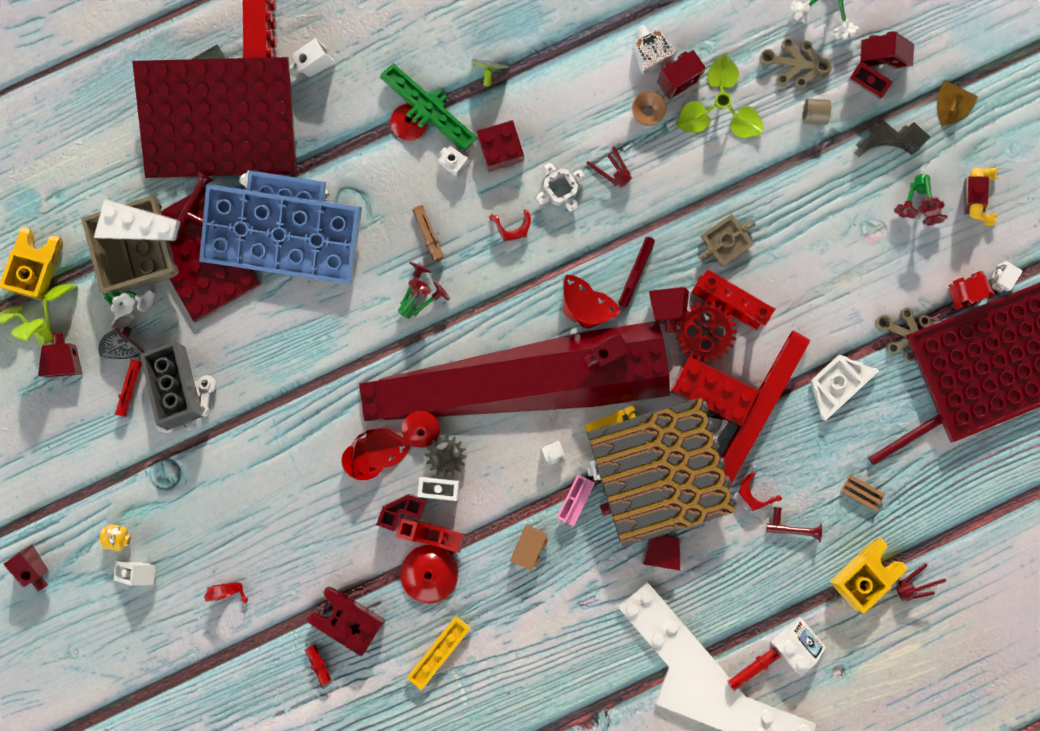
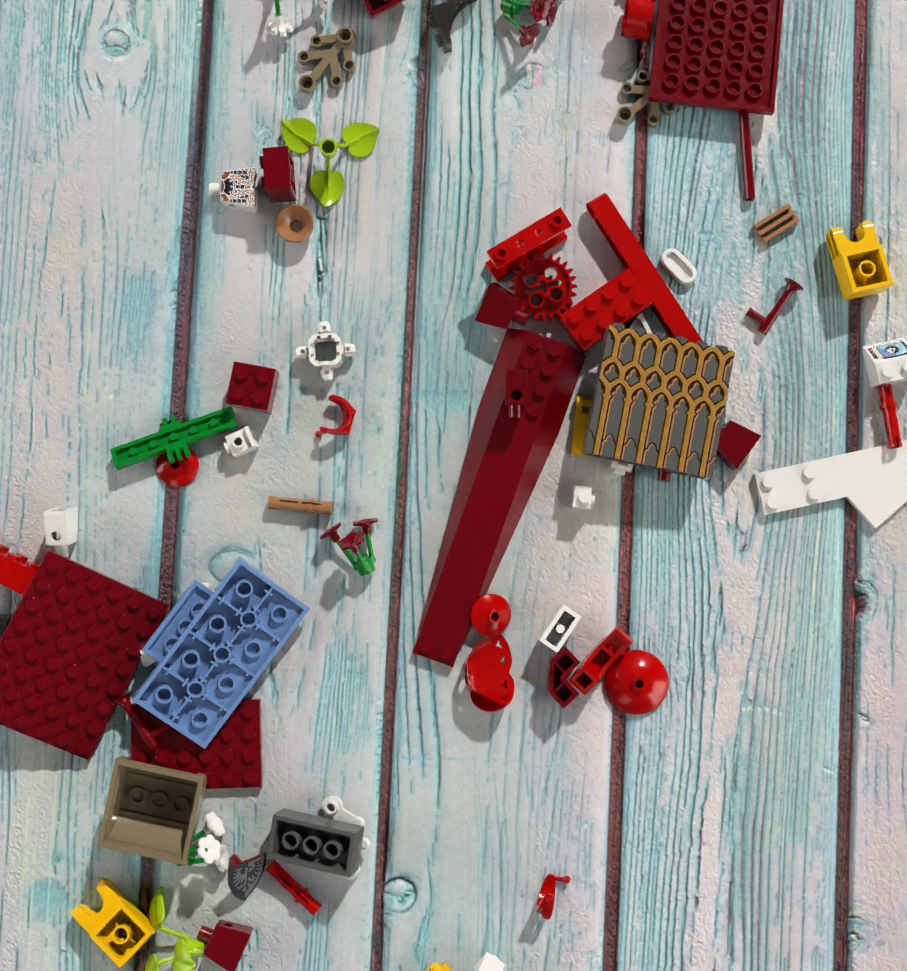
camera: 60 degrees left, 0 degrees up
white wing [94,199,180,241] -> none
red pin [304,644,332,686] -> none
dark red brick [306,586,385,657] -> none
yellow plate [406,616,471,690] -> none
clear smoke gear [425,435,467,477] -> none
lime shield [472,59,510,86] -> none
medium nougat brick [510,524,549,571] -> none
bright pink piece [557,475,595,526] -> none
red piece [562,275,621,329] -> none
dark red plant [587,146,633,188] -> none
dark red axle [618,236,655,308] -> none
dark tan plate [698,214,756,267] -> none
red helmet [738,471,782,511] -> none
dark tan piece [802,98,831,125] -> none
white wing [810,355,879,421] -> none
dark red plant [896,563,946,601] -> none
none -> white tile [660,248,697,285]

